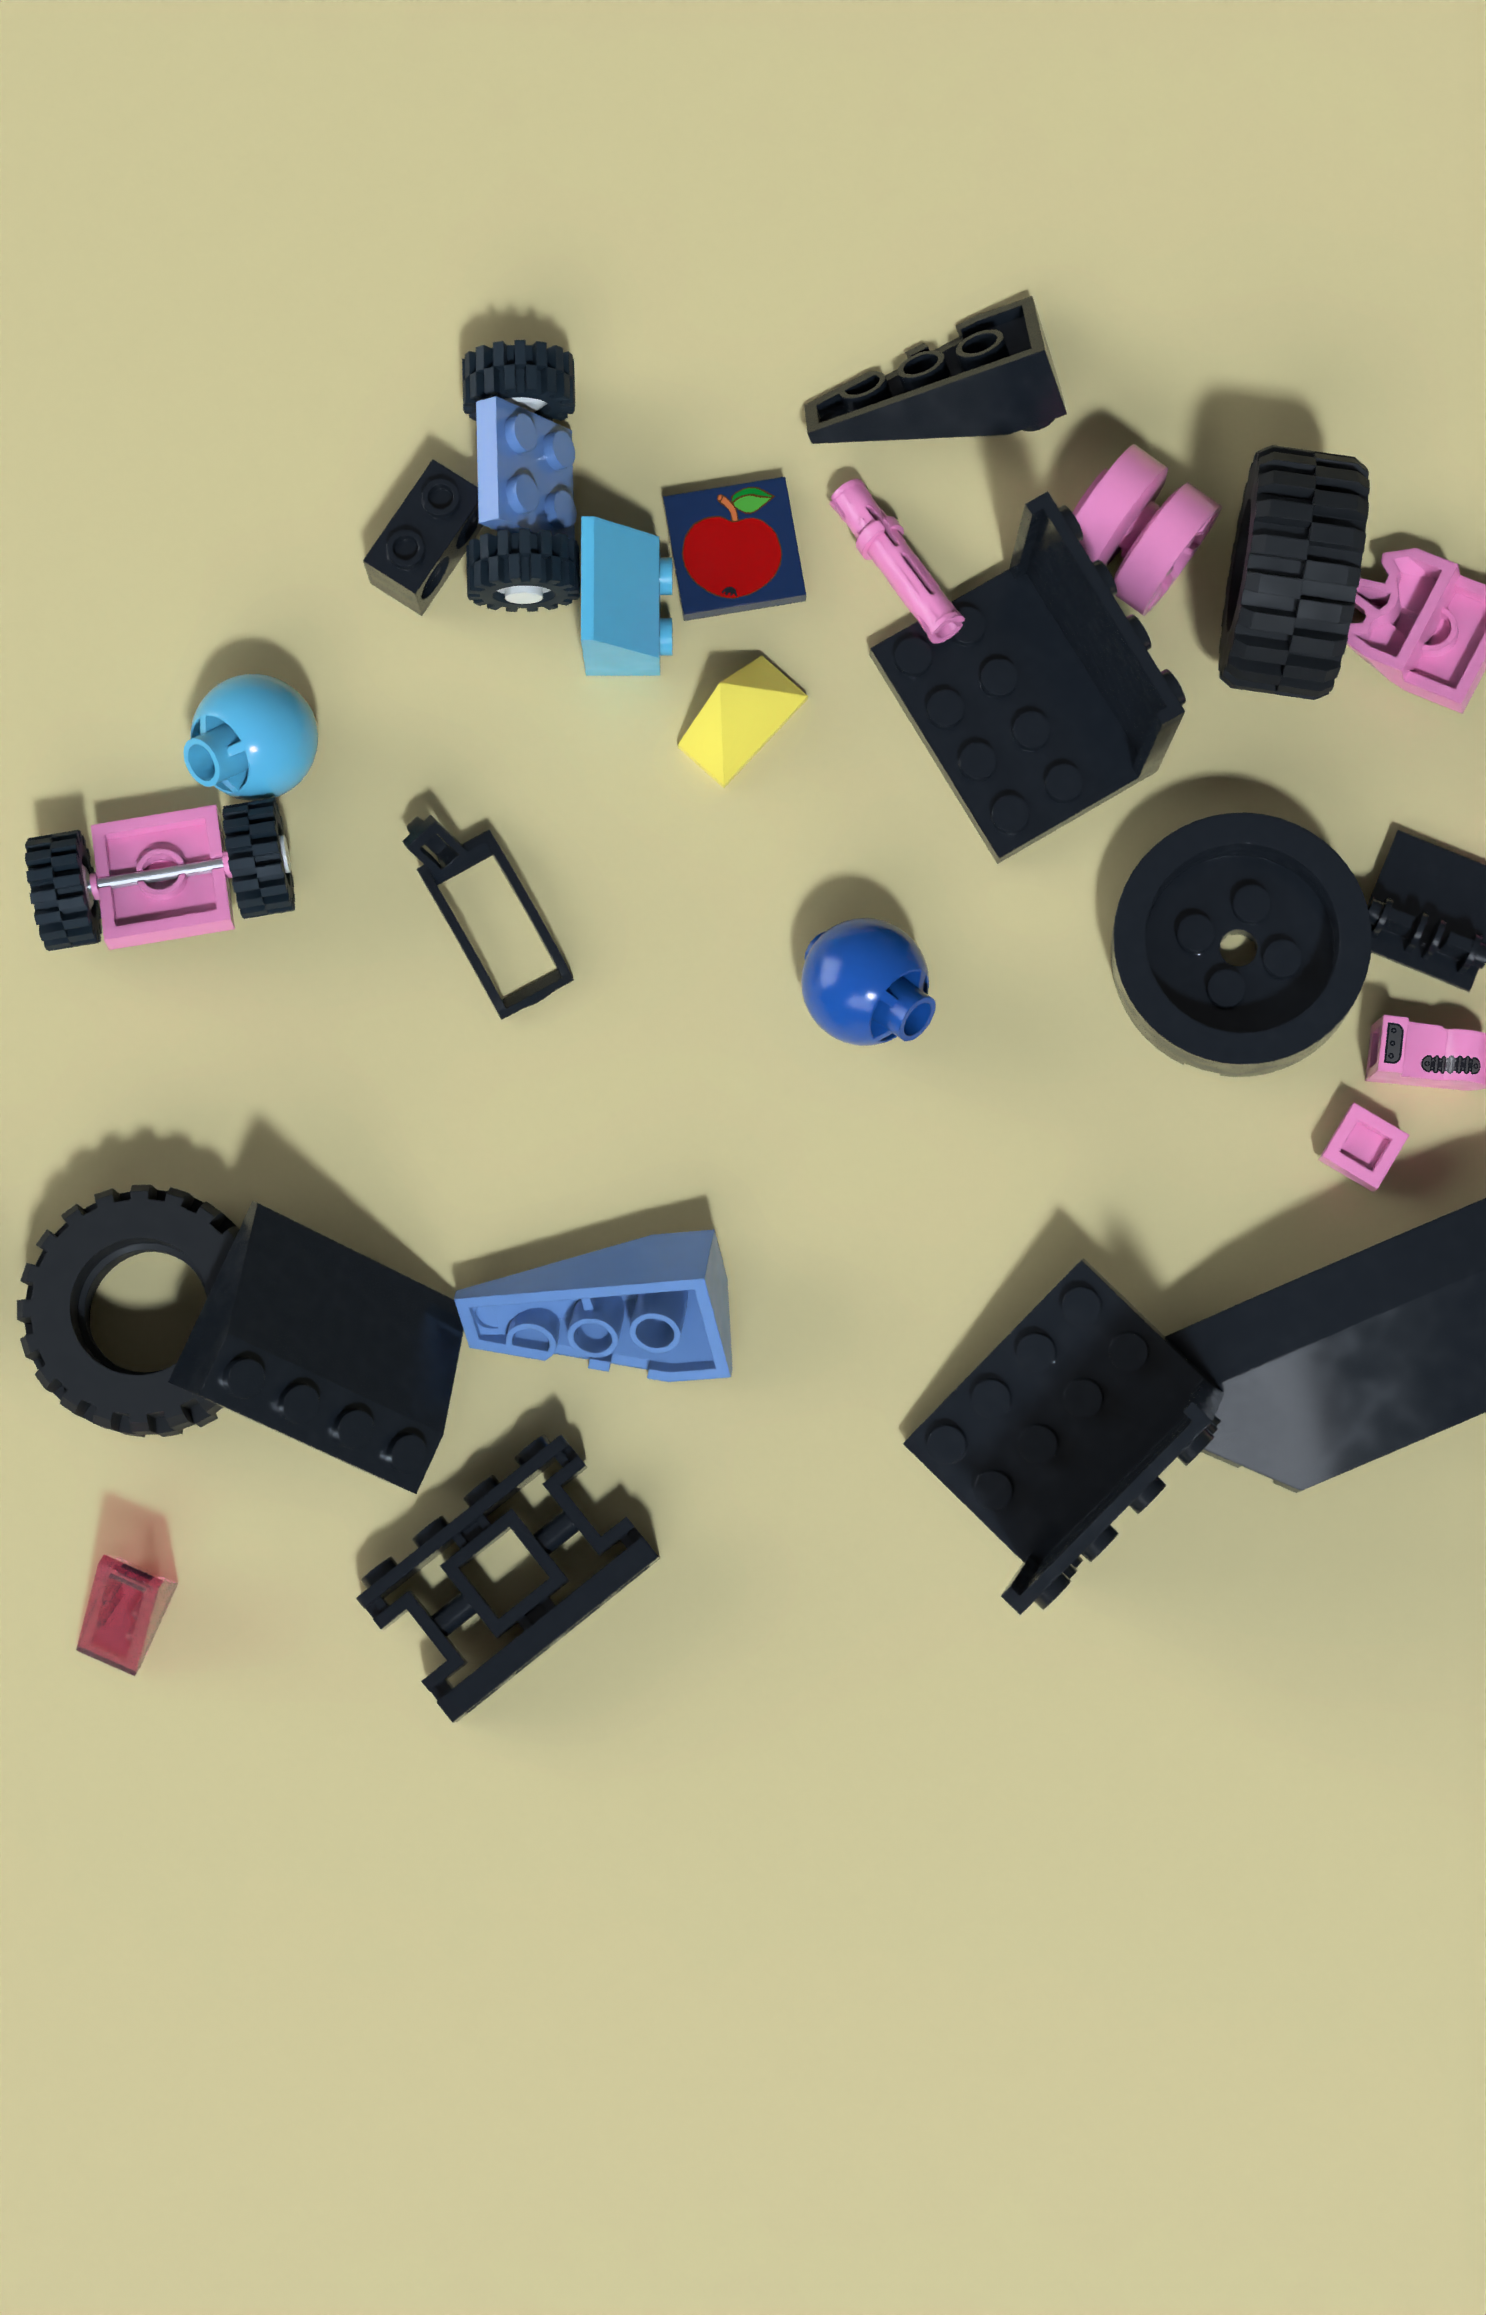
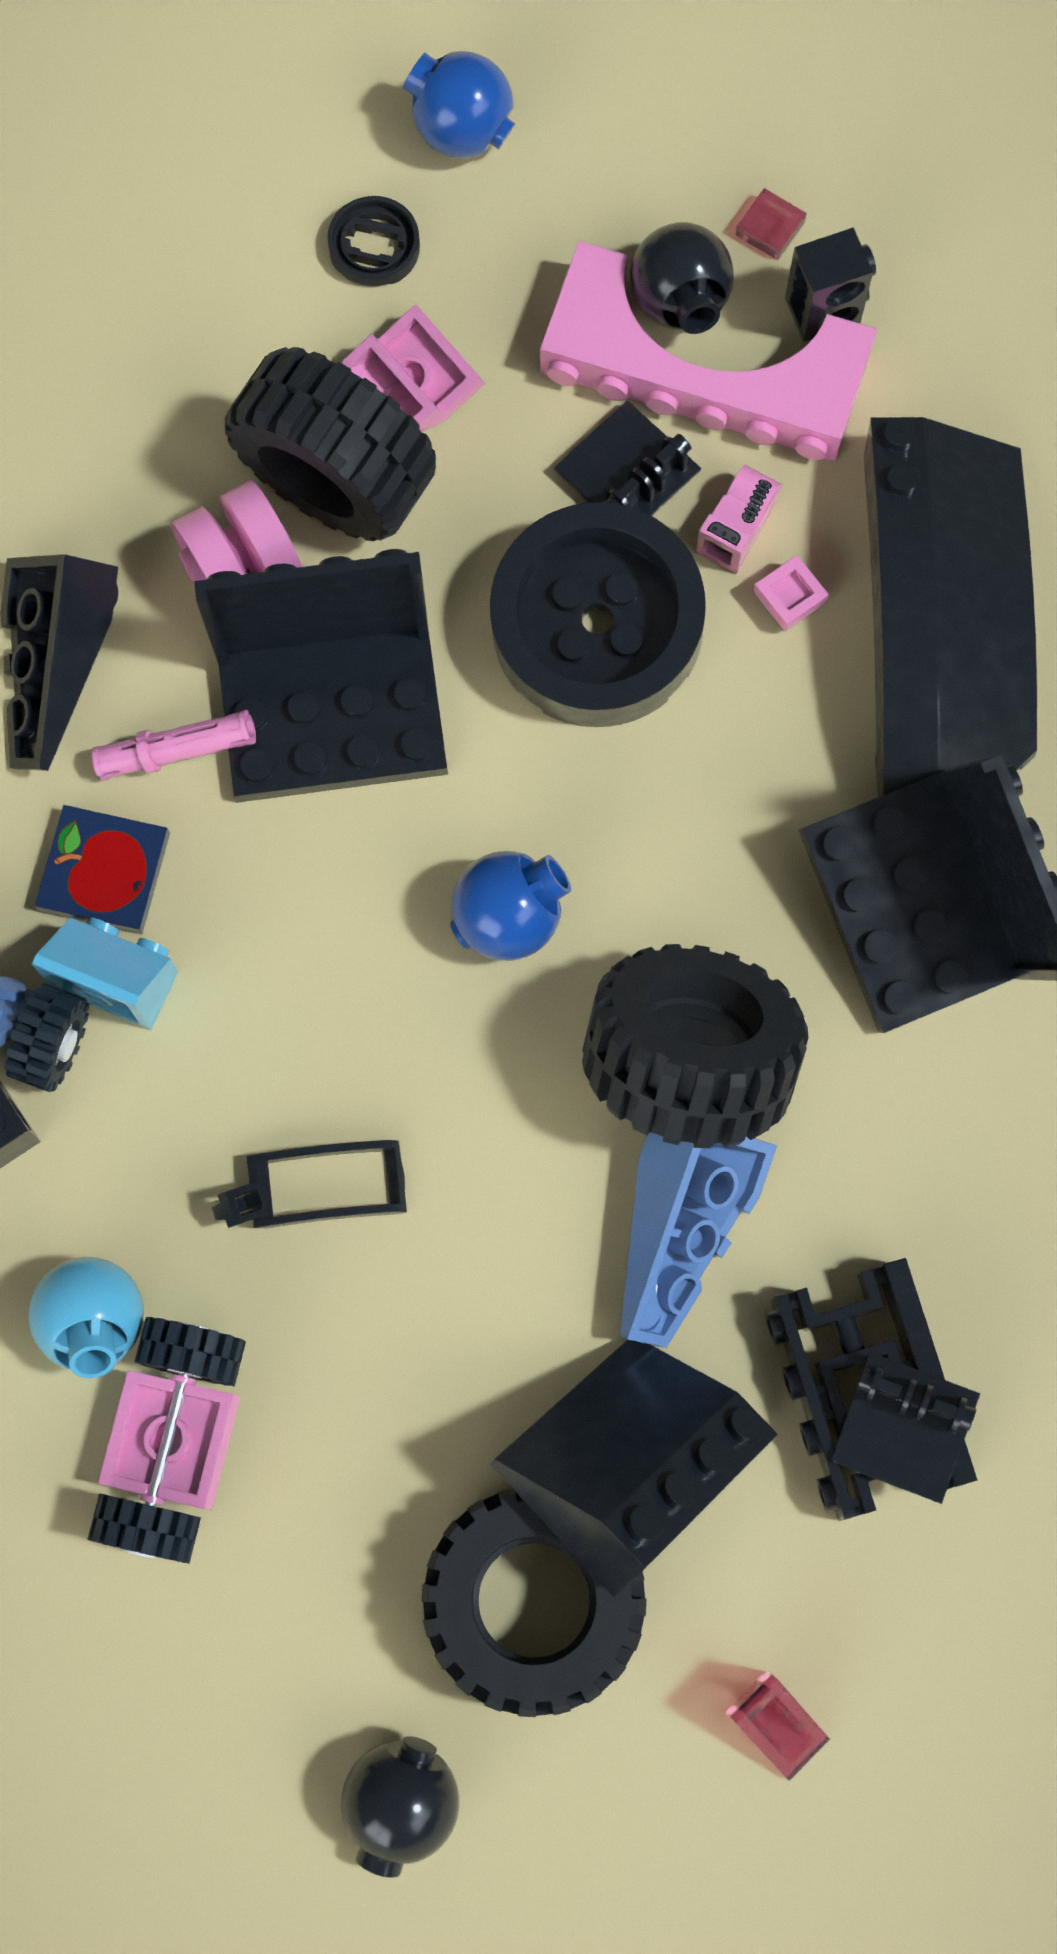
camera: 65 degrees left, 5 degrees down
light yellow slope [678,655,808,788] -> none
none -> black tyre [582,944,809,1149]
none -> black hinge [831,1352,981,1504]

